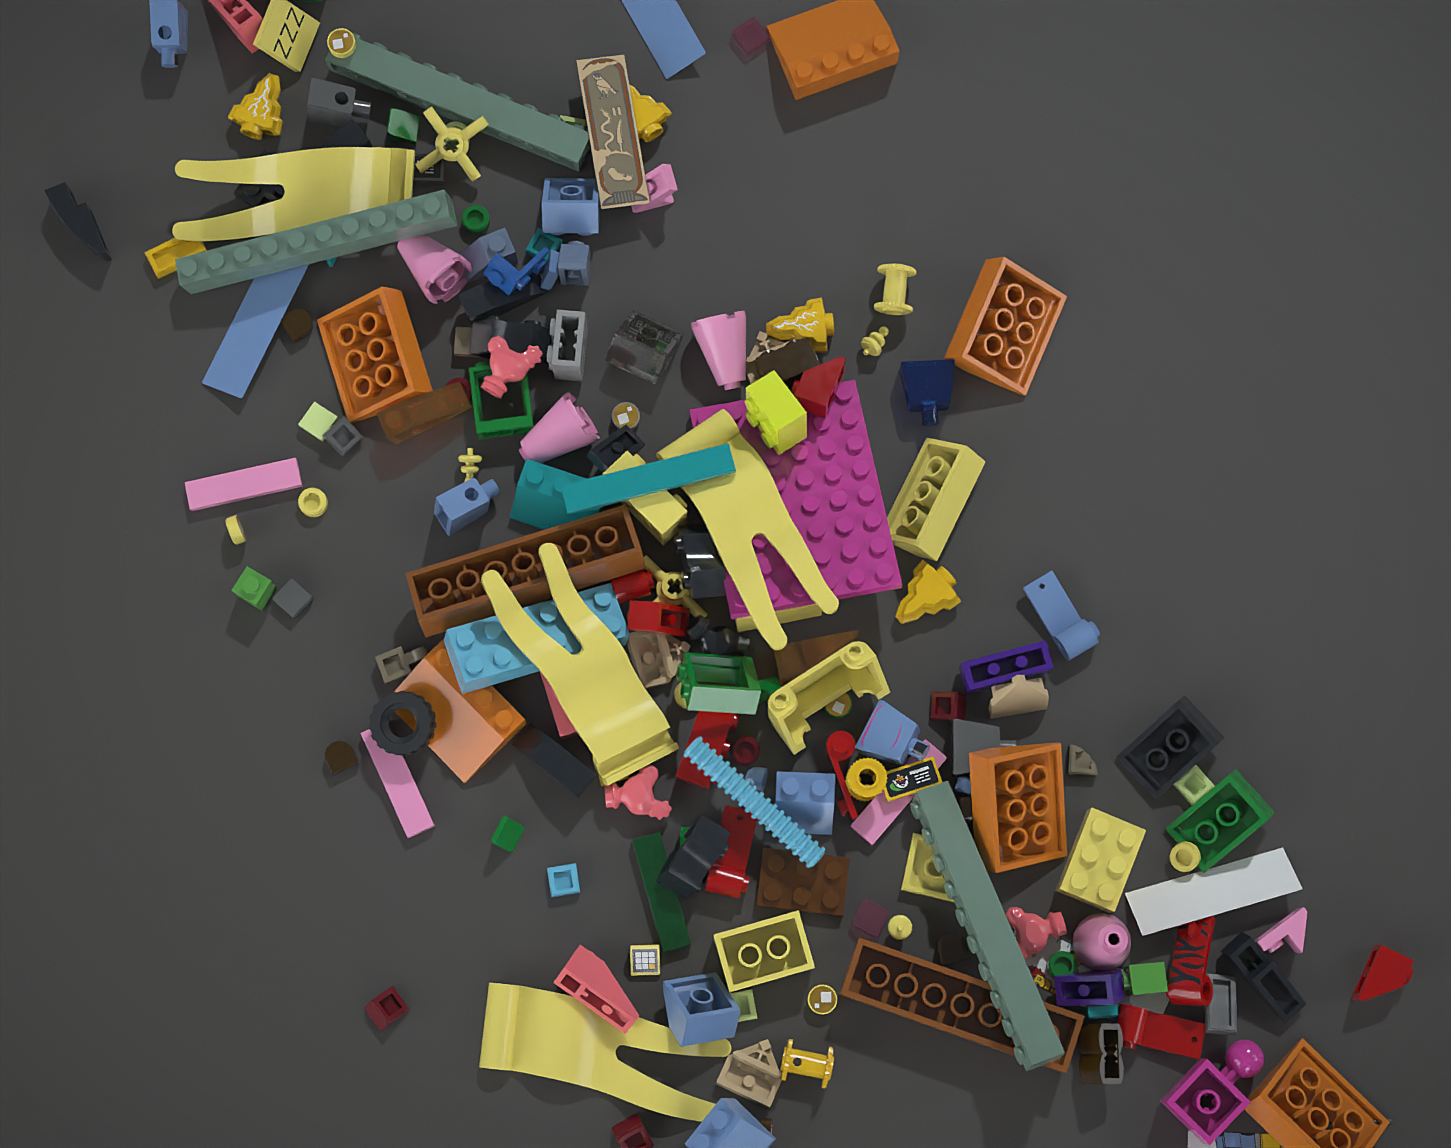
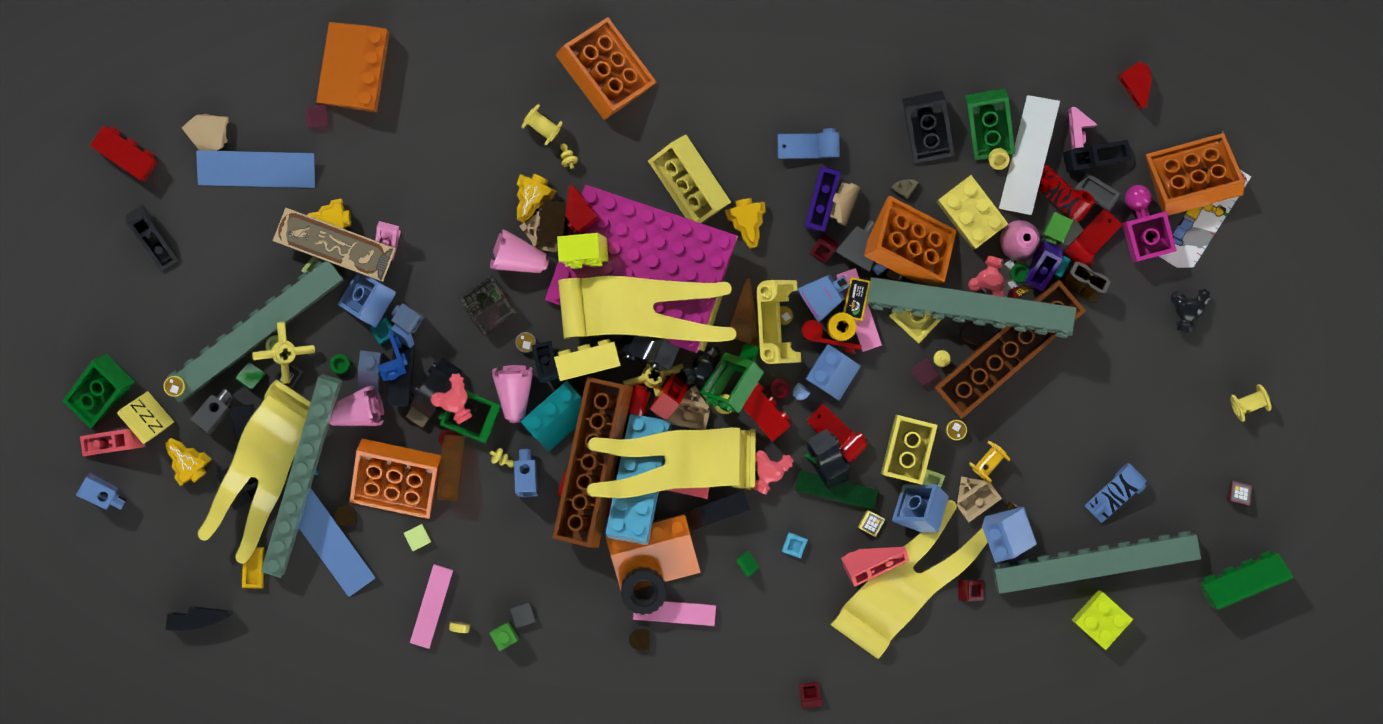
camera: 60 degrees left, 10 degrees up
light yellow tile [298,488,328,517] -> none
dark grey tile [322,416,363,456] -> none
dark tan plate [375,646,428,684] -> none
light grey brick [547,310,588,382] -> none
teal tile [561,443,736,515] -> none
medium azure piece [683,736,825,868] -> none
reddish brown plate [756,847,850,917] -> none
clear blue torso [899,359,955,426] -> none
yellowish green tile [1173,765,1215,805] -> none

